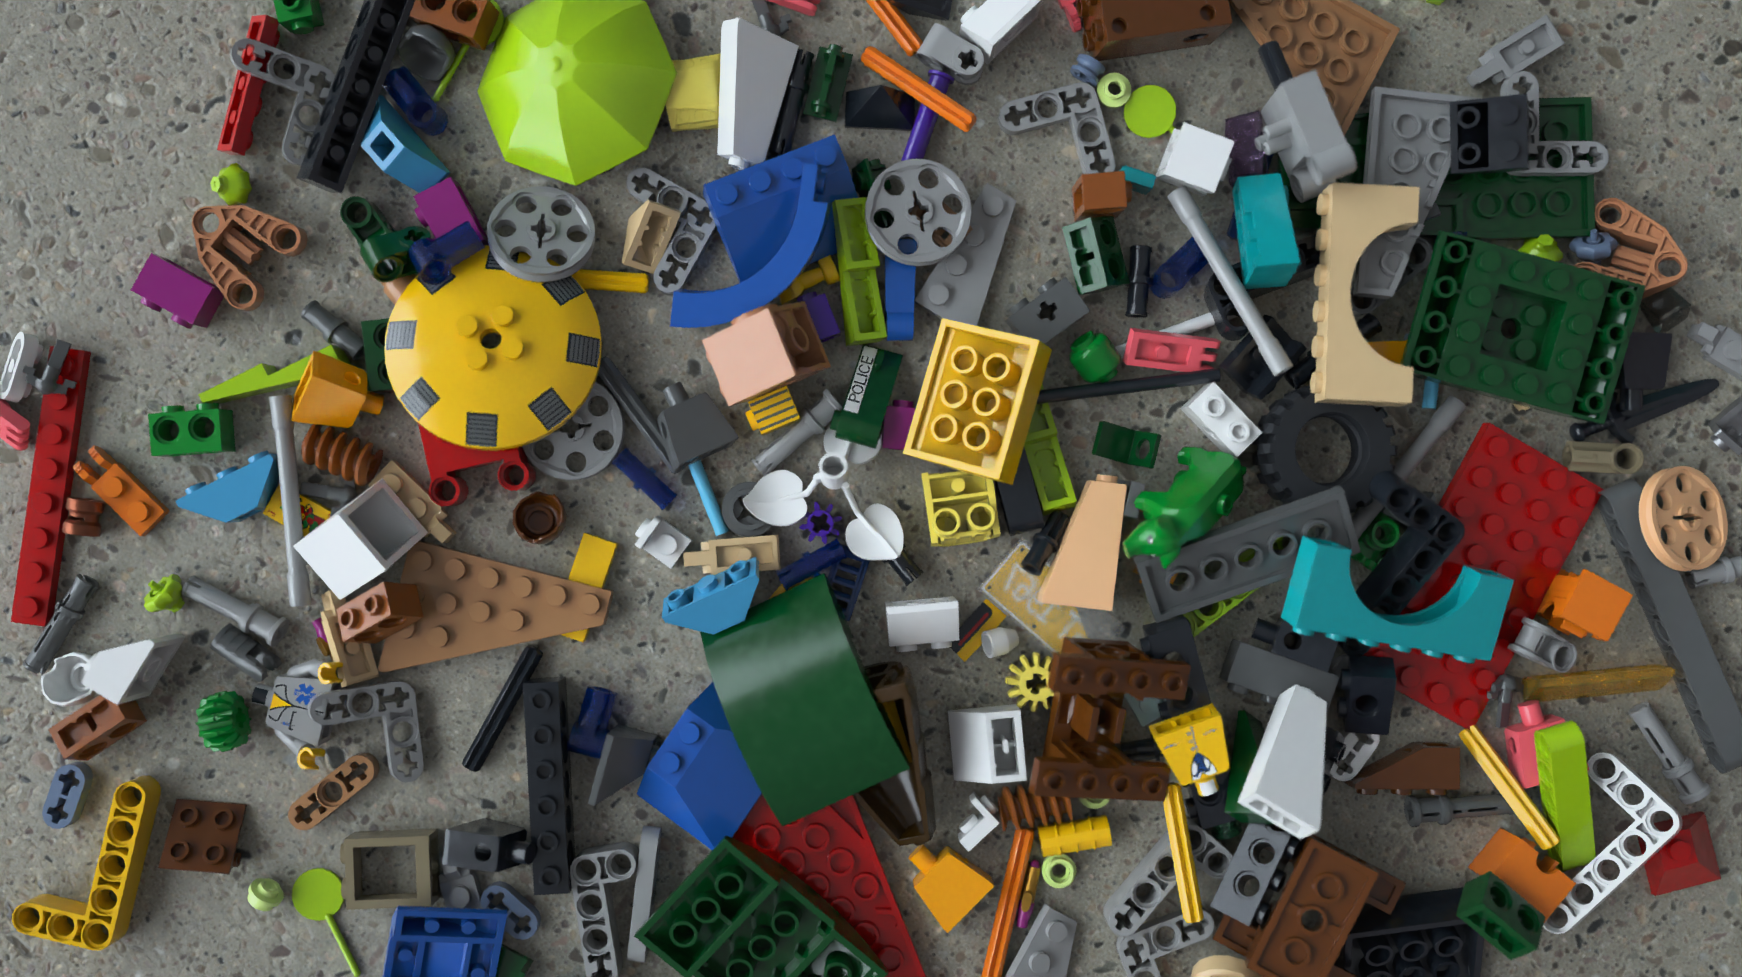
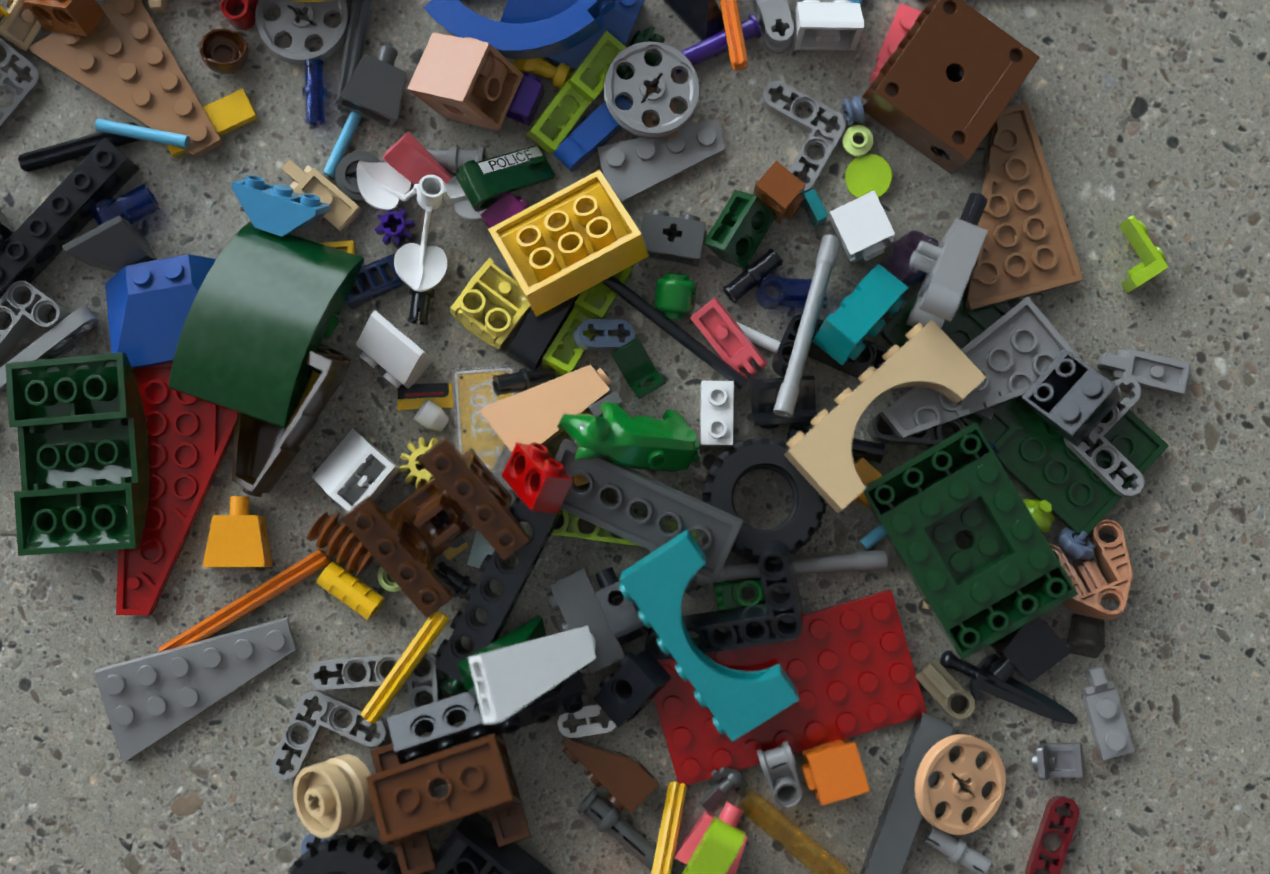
camera: 50 degrees right, 5 degrees down
white bracket [635,516,692,569] -> none
yellow brick [745,386,801,436] -> none
clear blue pin [775,538,847,591] -> none
white bracket [958,792,999,852] -> none
pearl gold piece [1016,859,1041,928] -> none
yellowish green plate [1041,854,1076,888] -> none
yellow torso [1148,703,1229,796] -> none
none -> medium azure bar [95,119,190,148]
none -> coral slope [382,131,453,184]
none -> red brick [502,442,574,514]
none -> sand blue beam [573,319,635,350]

